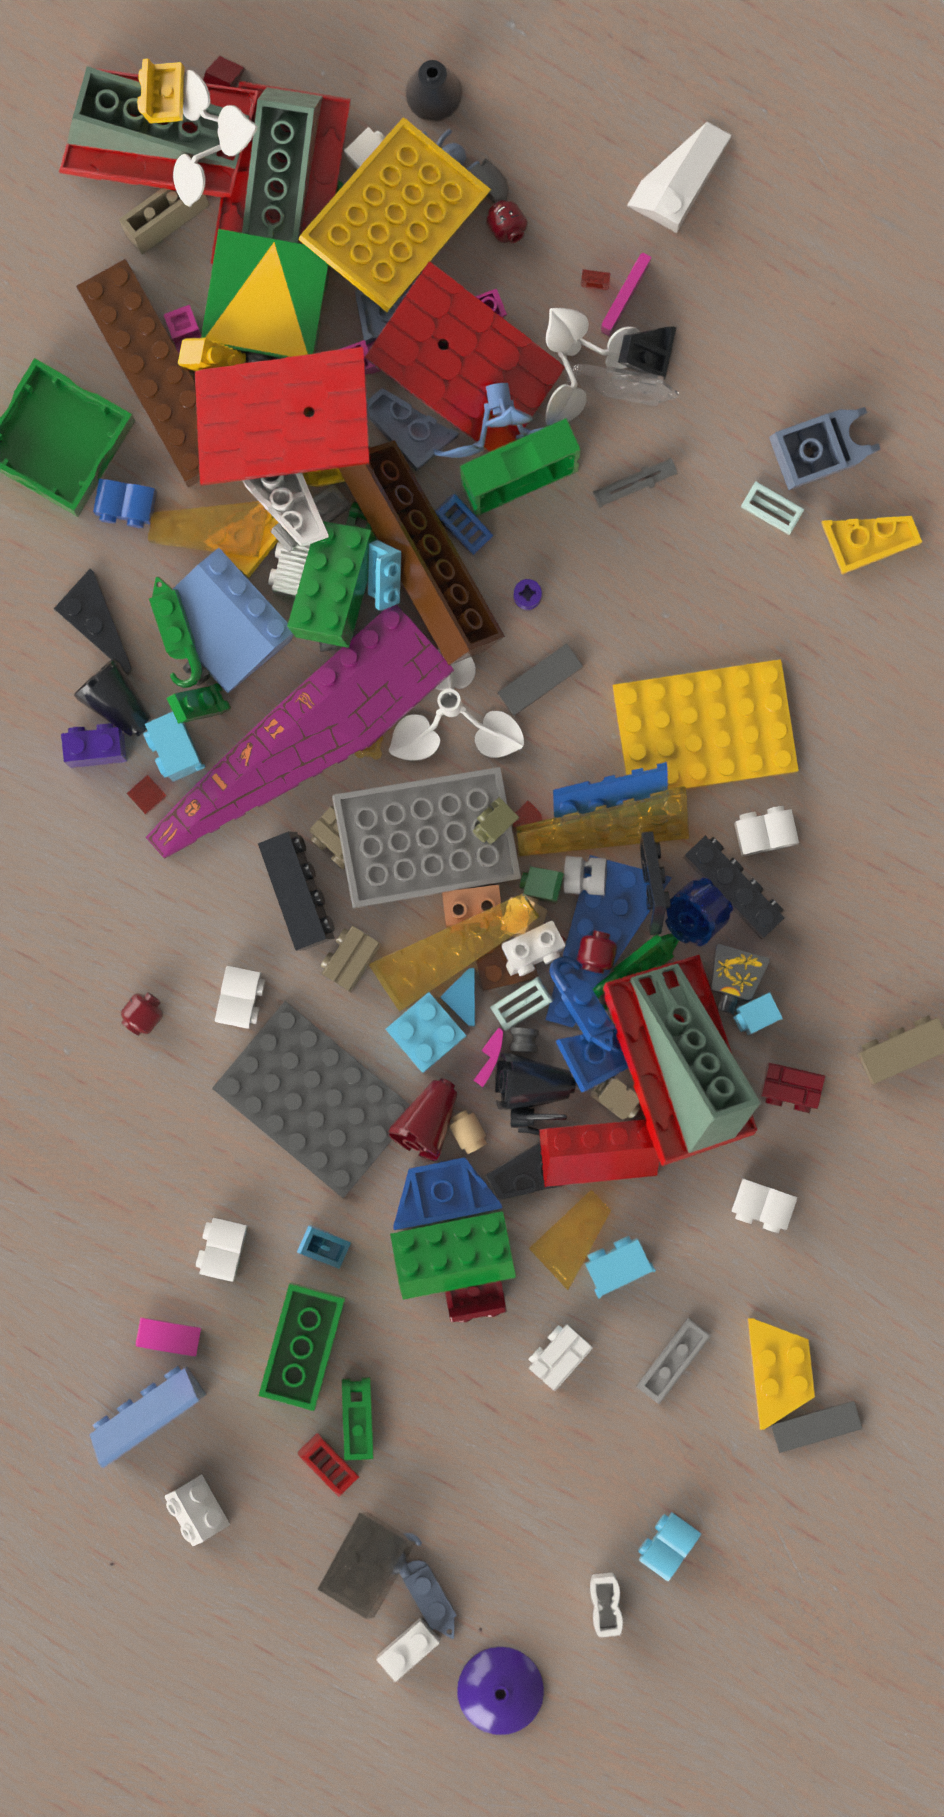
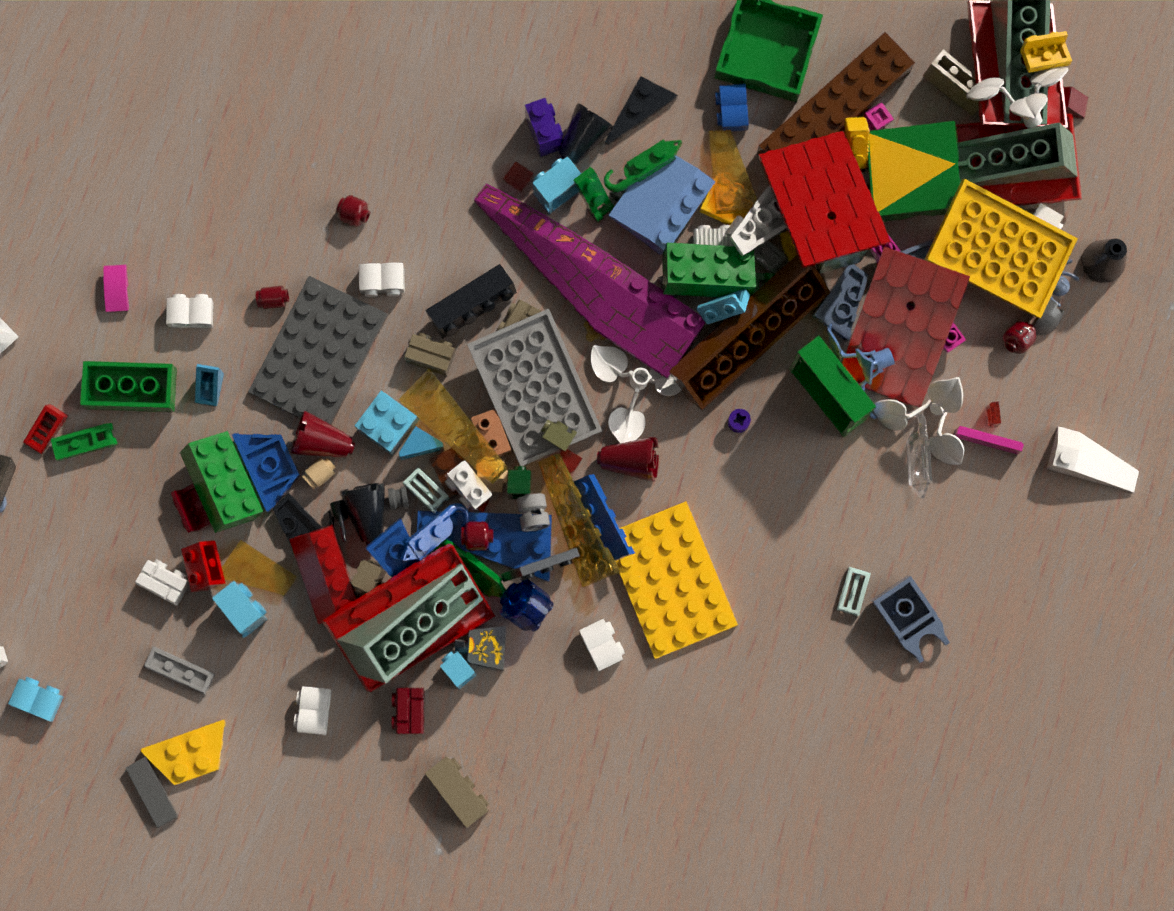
camera: 65 degrees right, 5 degrees down
medium blue slope [89,1366,207,1468] -> none
blue slope [435,494,494,555] -> none
dark pink slope [473,1028,503,1088] -> none
dark grey tile [497,643,583,716] -> none
dark grey pin [593,458,678,508] -> none
black wing [618,326,677,380] -> none
black brick [683,835,785,939] -> none
yellow wing [821,516,922,575] -> none
none -> red brick [181,540,226,593]
none -> dark red brick [255,285,289,310]
none -> dark red cone [597,437,659,482]

